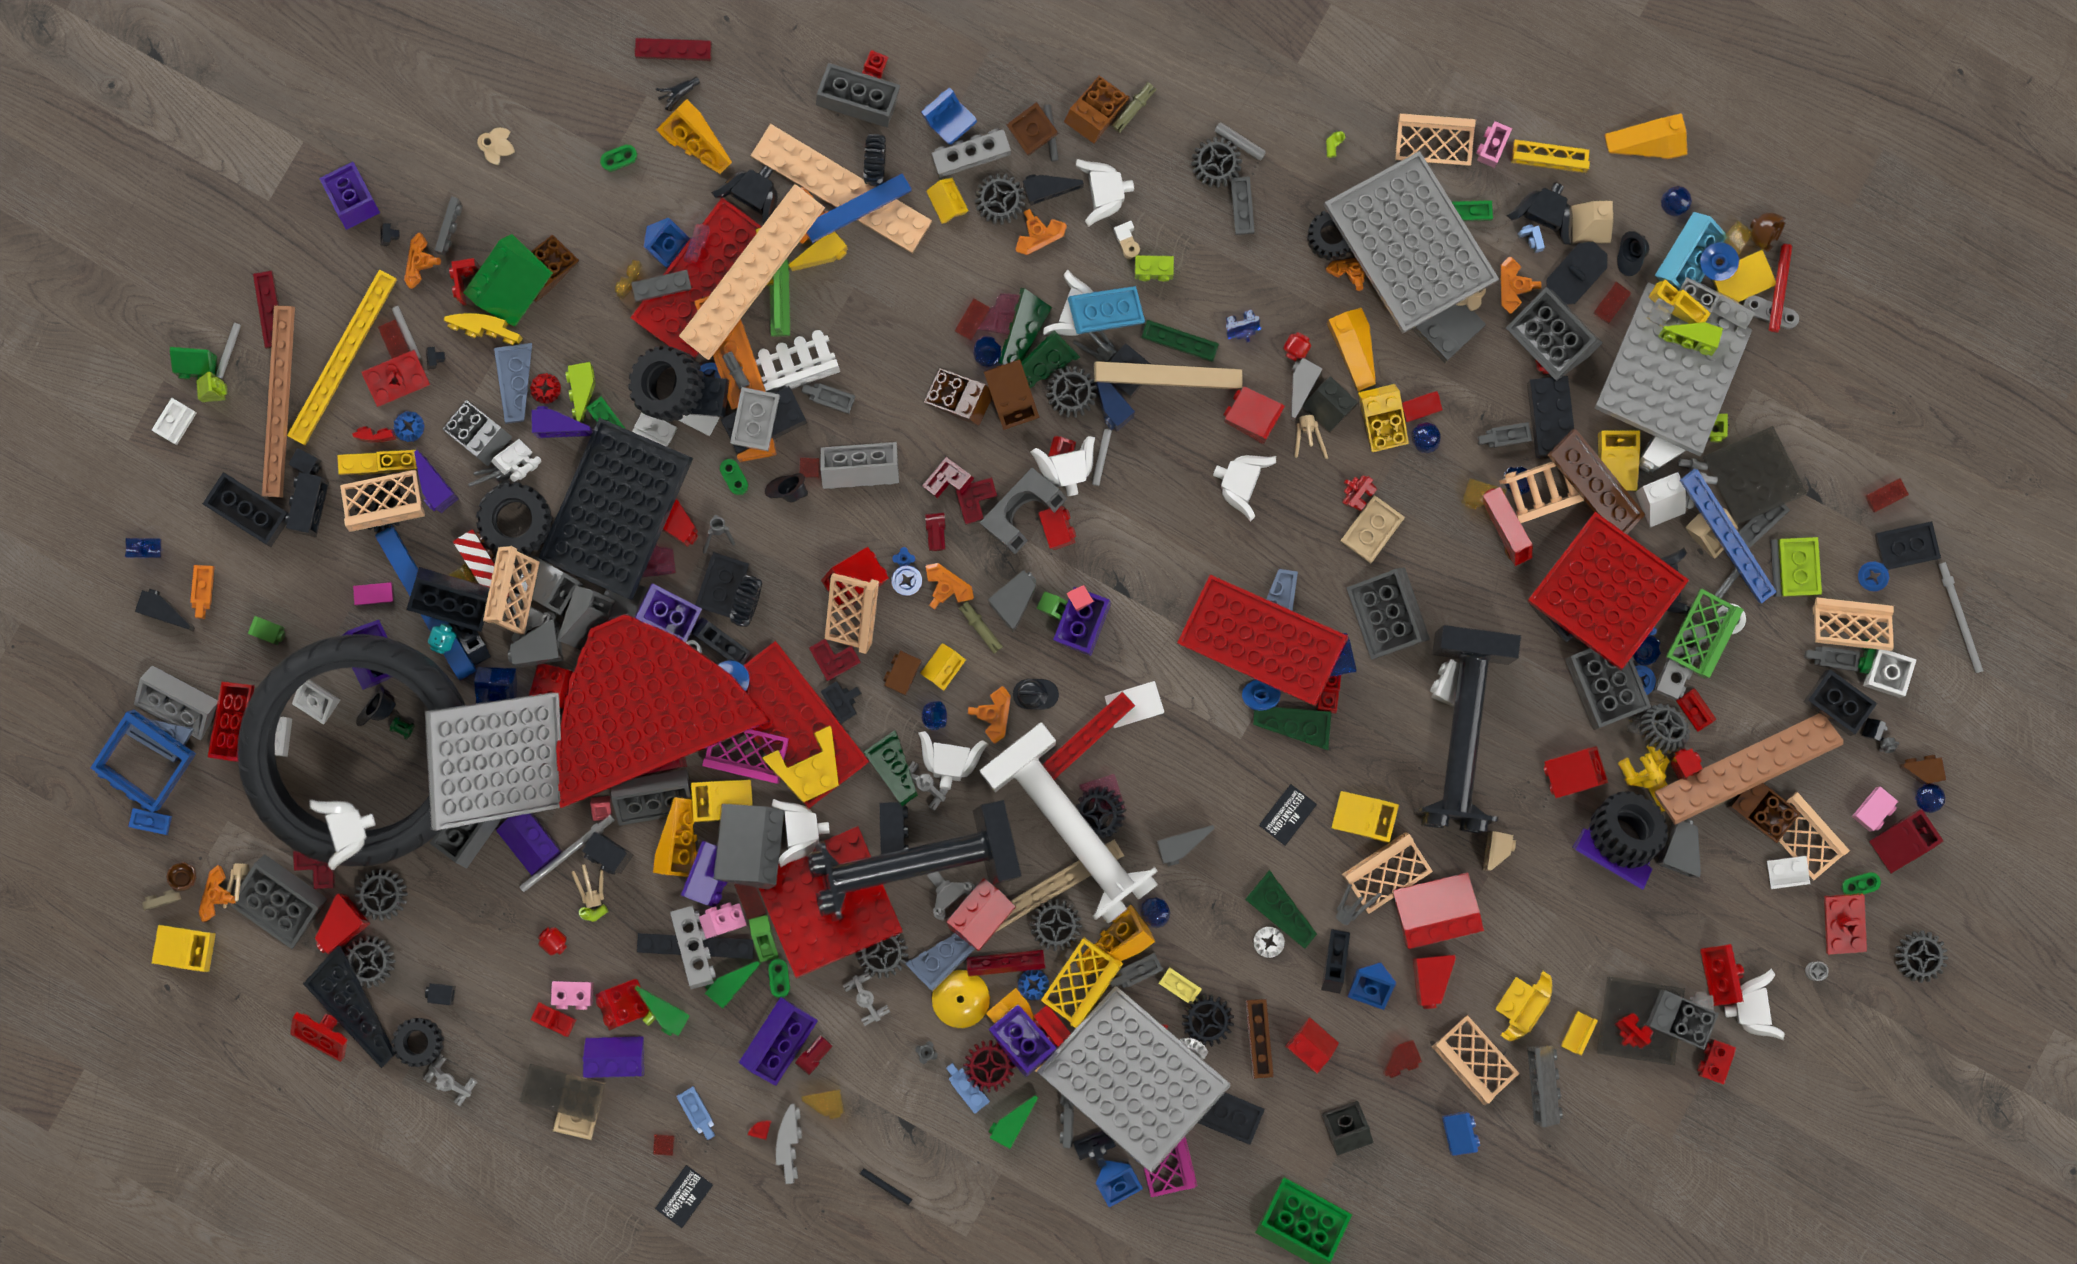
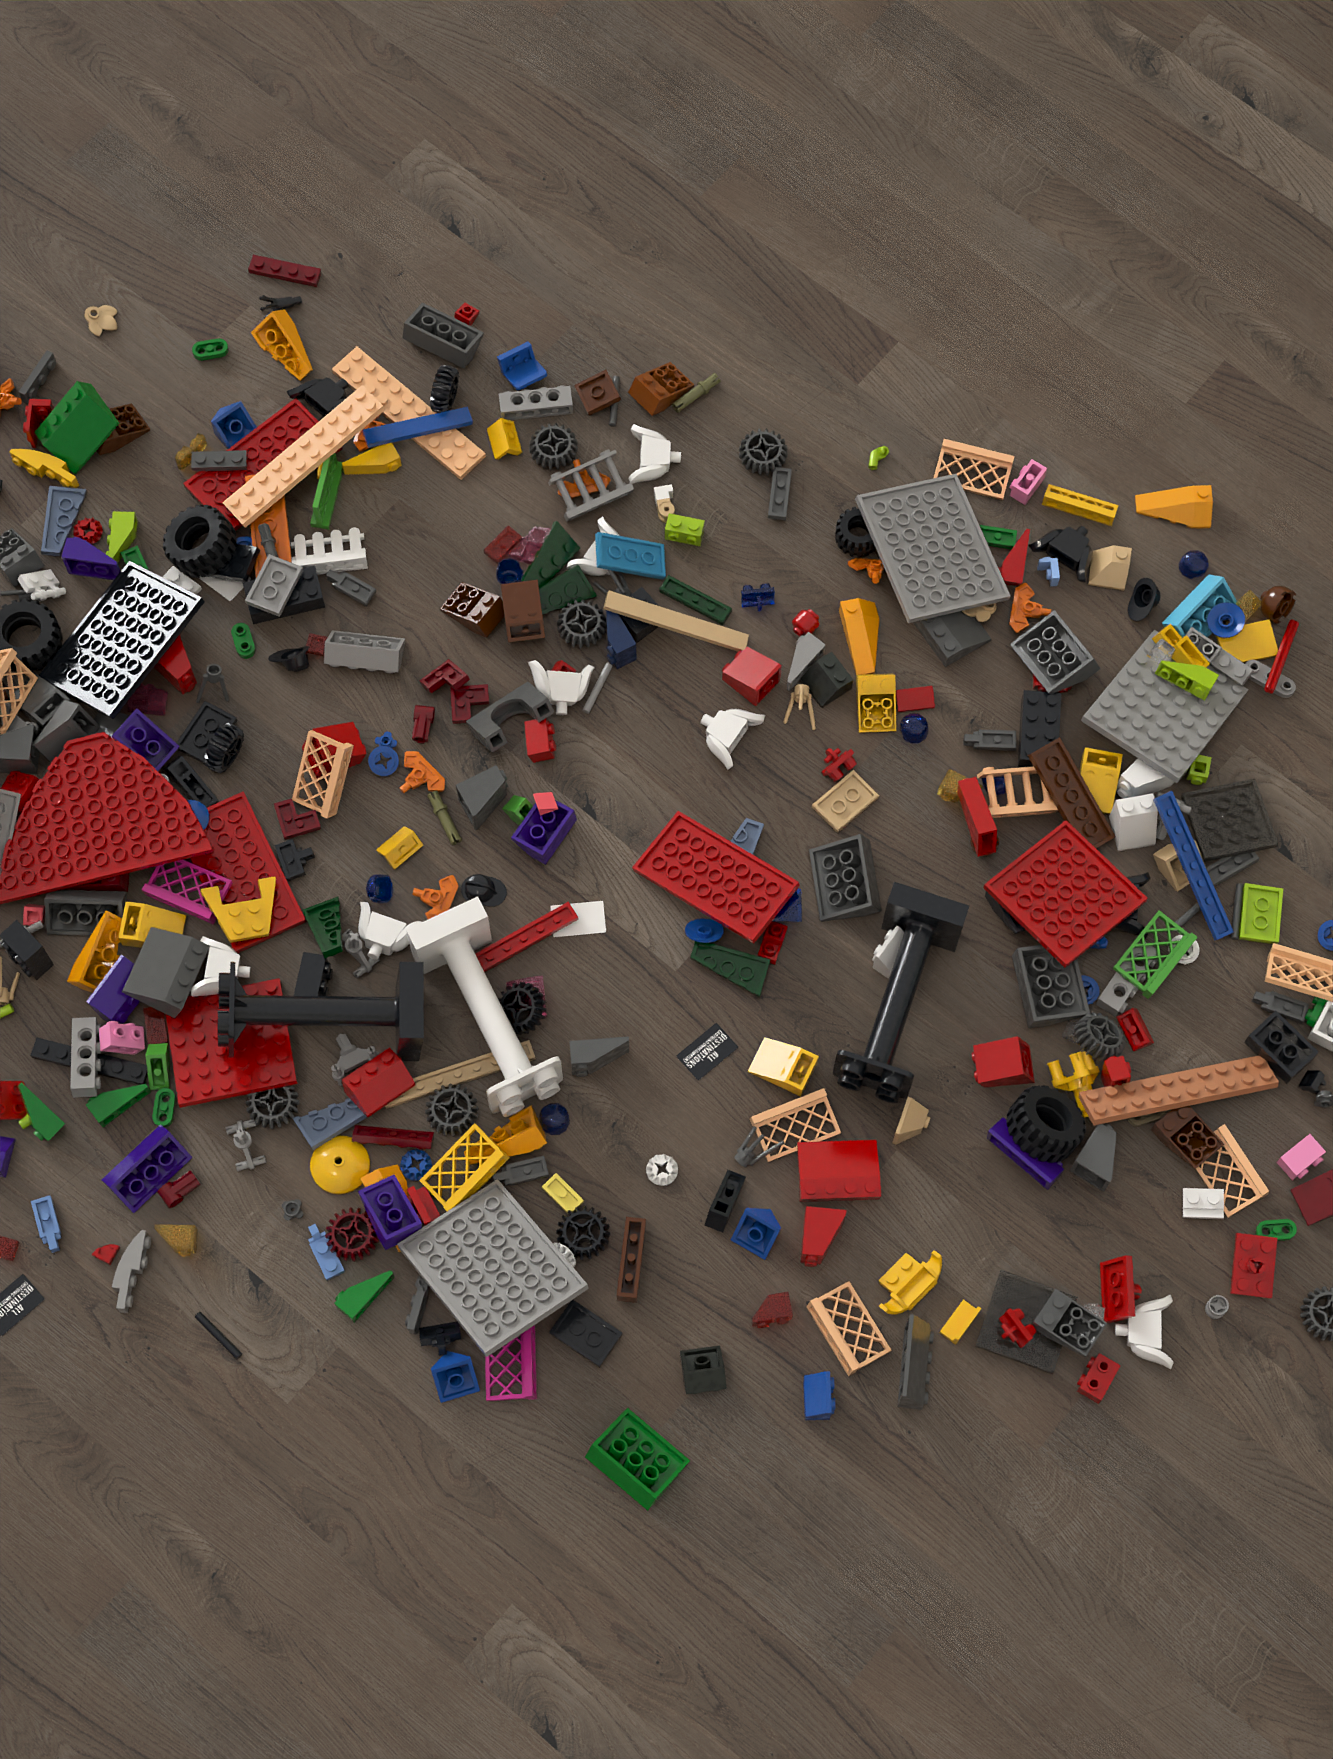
camera: 10 degrees right, 15 degrees down
clear pink slope [683,224,710,263] -> none
orange slope [737,438,777,462] -> none
reddish brown brick [883,651,922,696] -> none
black slope [1023,174,1084,206] -> none
light grey axle [1215,123,1266,160] -> none
dark green wing [1245,870,1317,949] -> none
red slope [1284,1017,1339,1074] -> none
black shield [1547,241,1608,305] -> none
clear red plate [1593,282,1632,324] -> none
clear blue hair [1633,635,1661,665] -> none
none -> light grey fence [548,449,634,522]
none -> red slope [998,529,1030,586]

